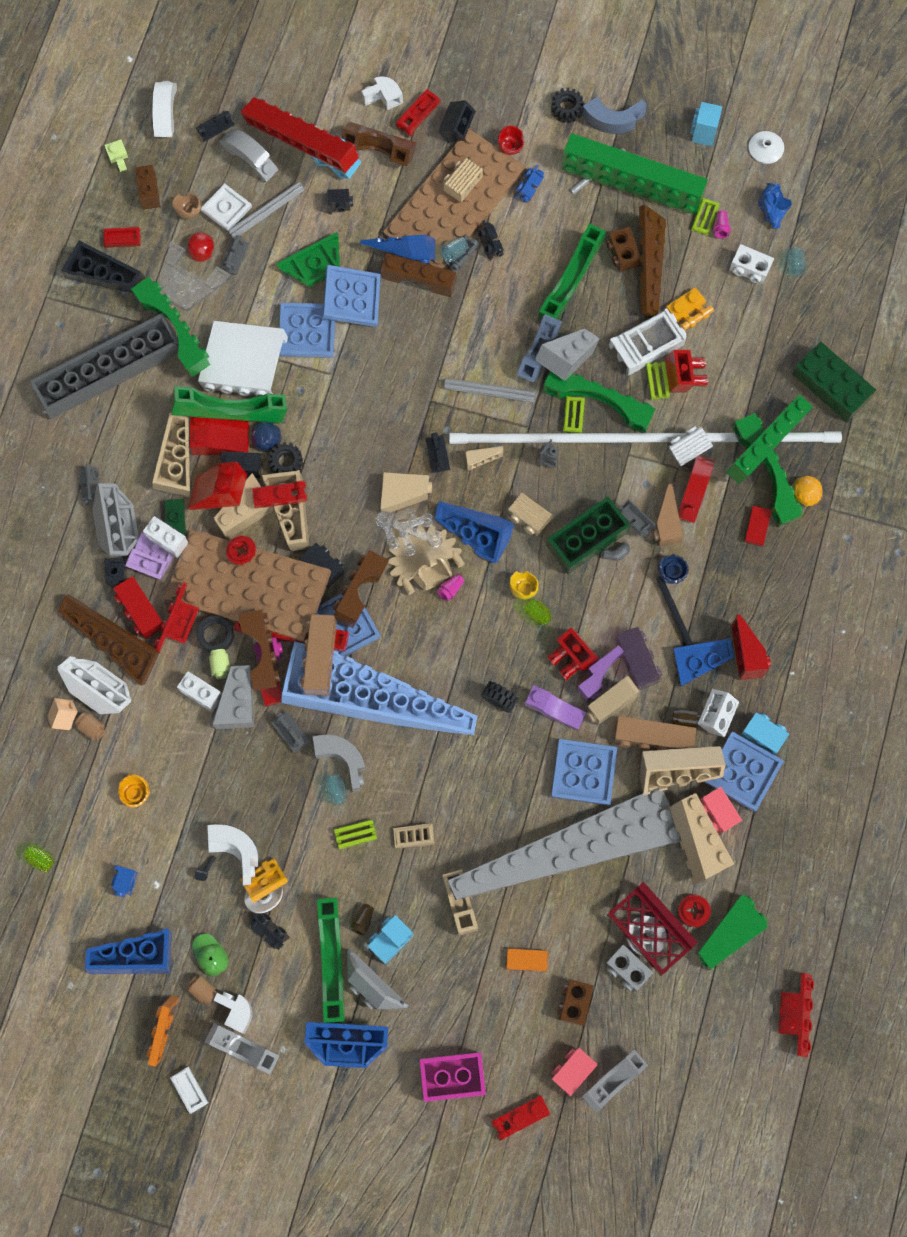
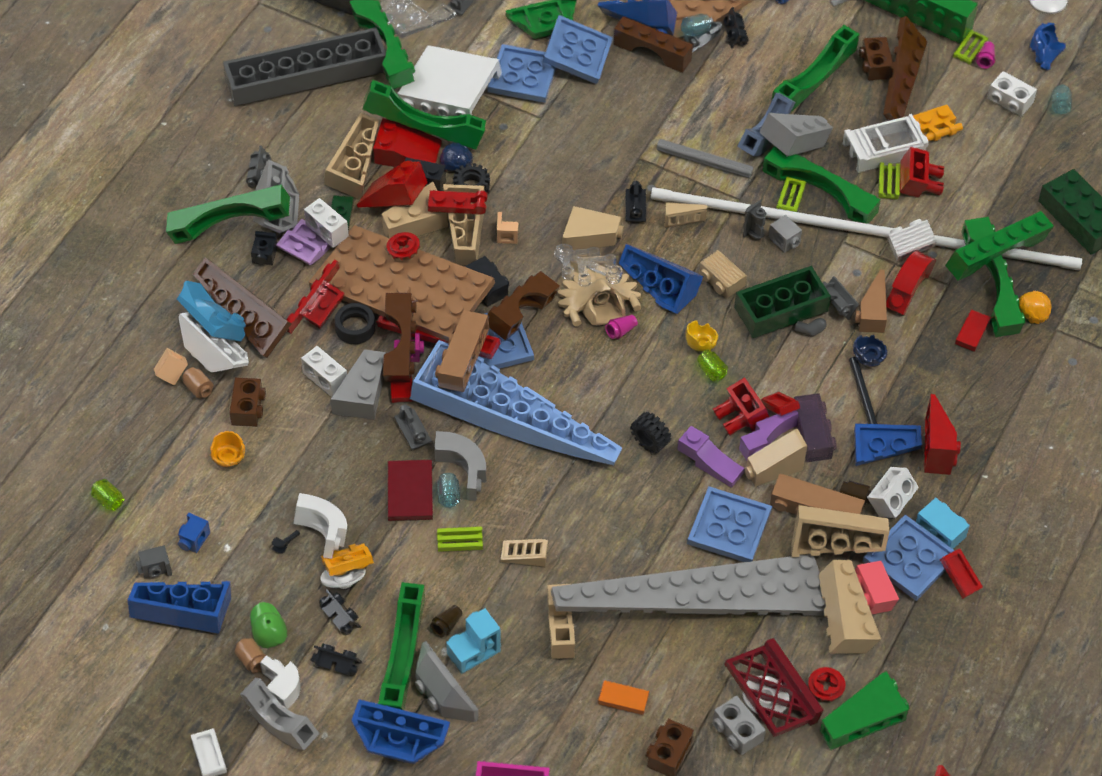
camera: 10 degrees right, 20 degrees down
red brick [113,576,163,639] -> none
orange wing [147,995,179,1067] -> none
yellowish green brick [209,649,230,679] -> none
none -> dark grey brick [136,545,172,578]
none -> green arch [166,184,290,244]
none -> dark azure slope [177,281,246,341]
none -> reddish brown brick [229,377,266,427]
none -> black hinge [311,643,362,676]
none -> dark red tile [388,460,433,521]
none -> light nougat panel [497,212,518,244]
none -> red tile [761,392,800,416]
none -> light grey brick [768,215,802,253]
none -> red tile [939,548,983,599]

